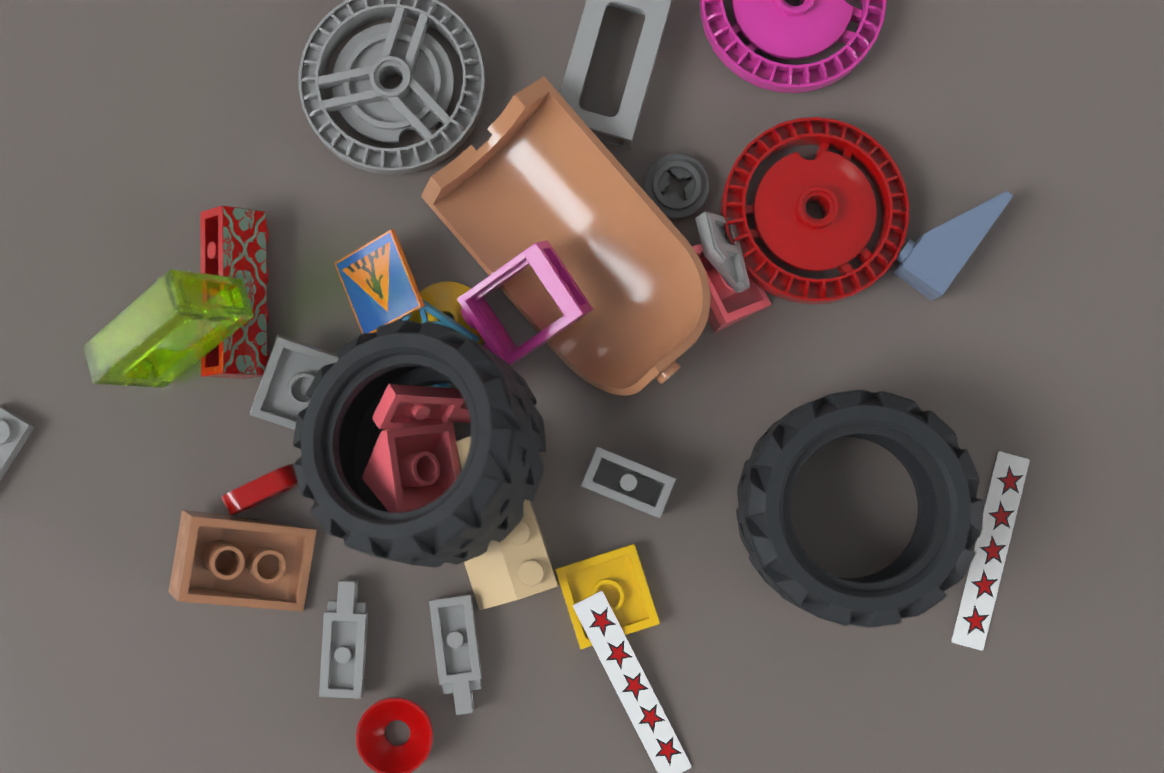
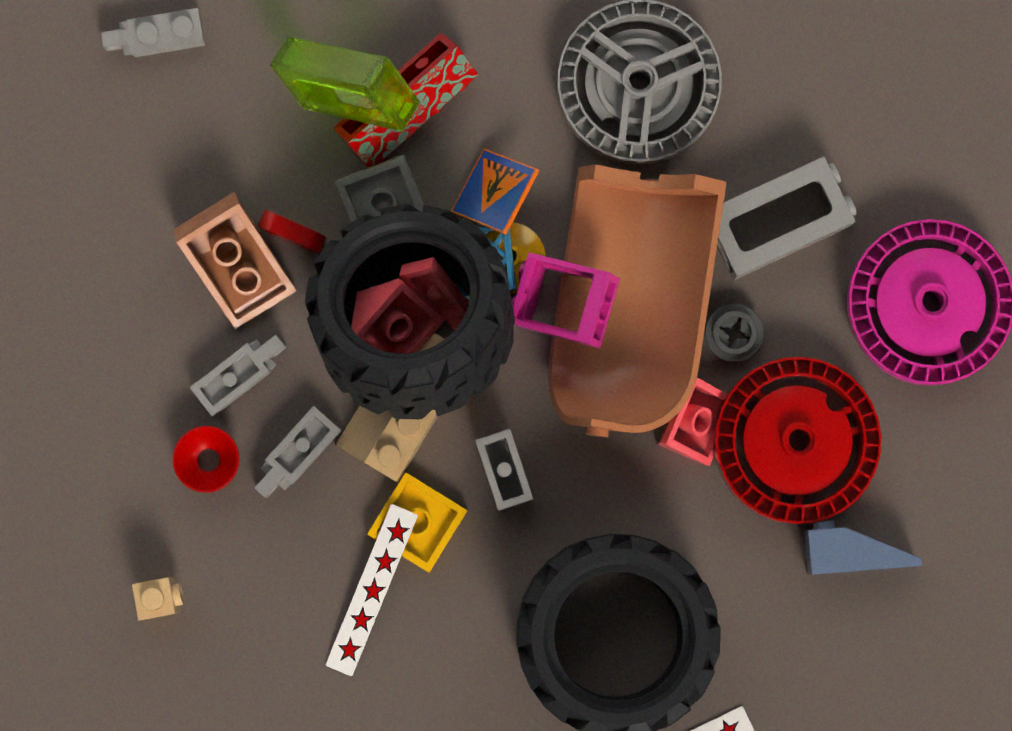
camera: 50 degrees right, 0 degrees up
light grey tile [695,212,750,293] -> none

